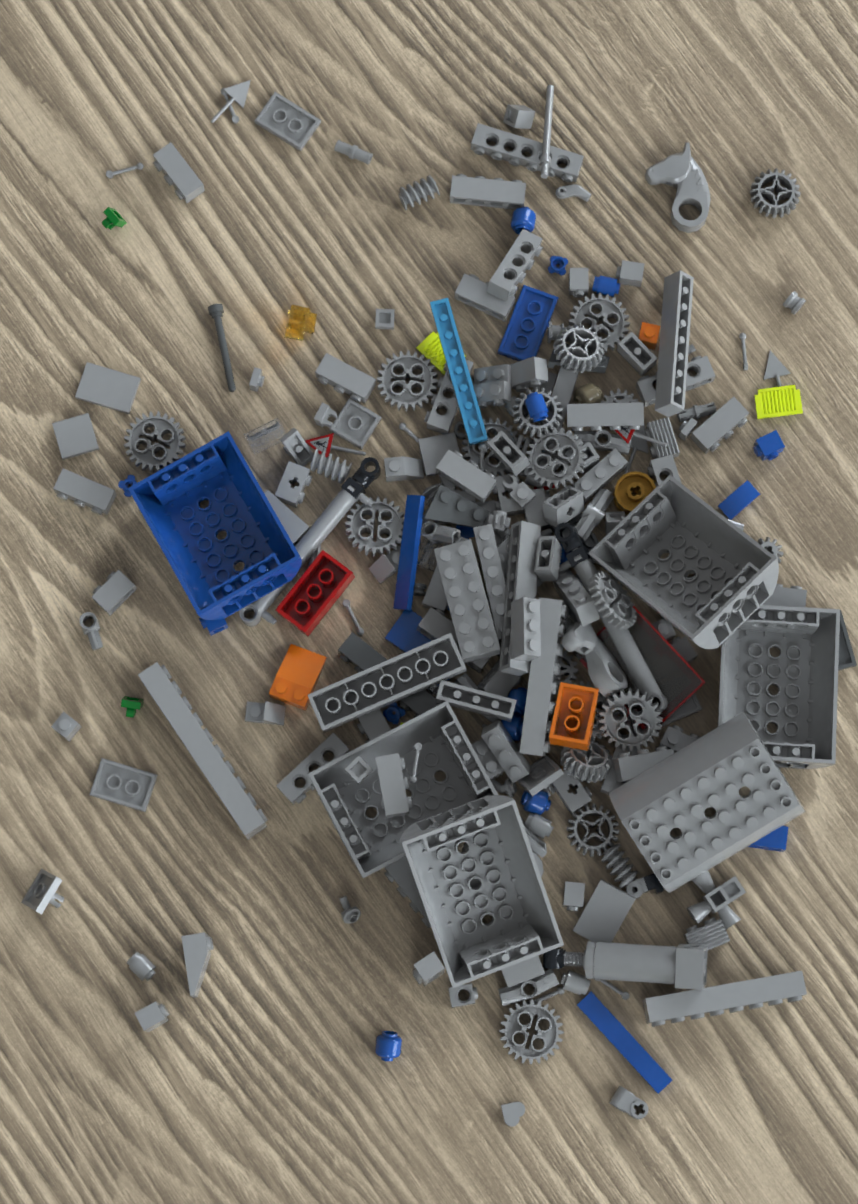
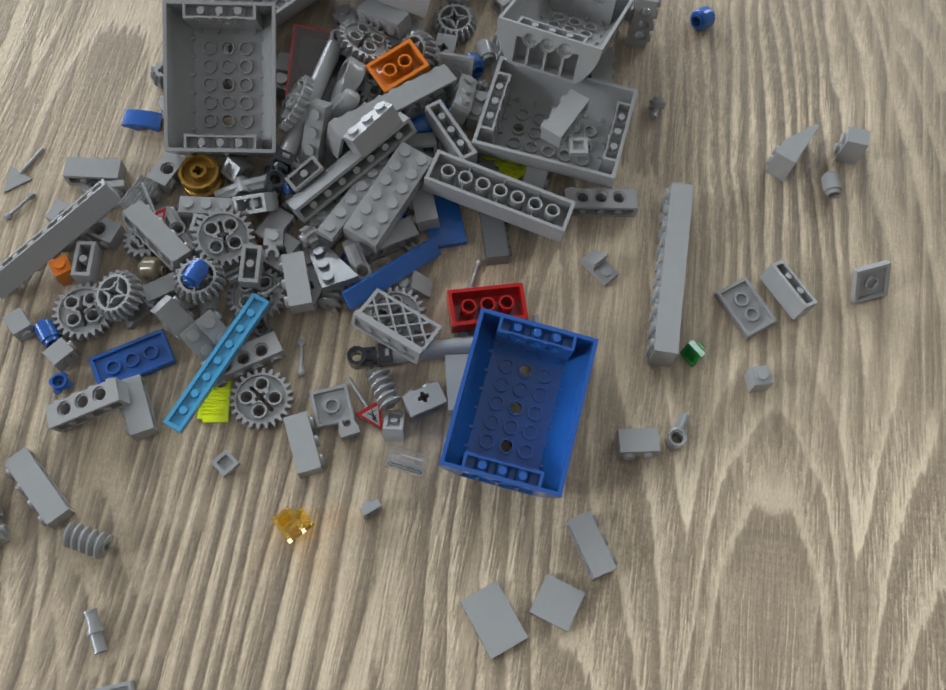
camera: 140 degrees left, 10 degrees down
blue plate [118,475,137,497] -> none
light grey gear [124,411,186,473] -> none
dark grey piece [208,304,236,392] -> none
orange slope [269,644,327,711] -> none
light grey slope [384,456,424,482] -> none
light grey hinge [409,743,422,783] -> none
light grey tile [418,432,460,477] -> none
blue head [511,207,536,235] -> none
light grey brick [547,322,566,343] -> none
blue brick [753,430,785,461] -> none
neon yellow window [754,385,803,420] -> none
none -> light grey fence [351,288,442,365]
none -> light grey brick [759,260,818,320]

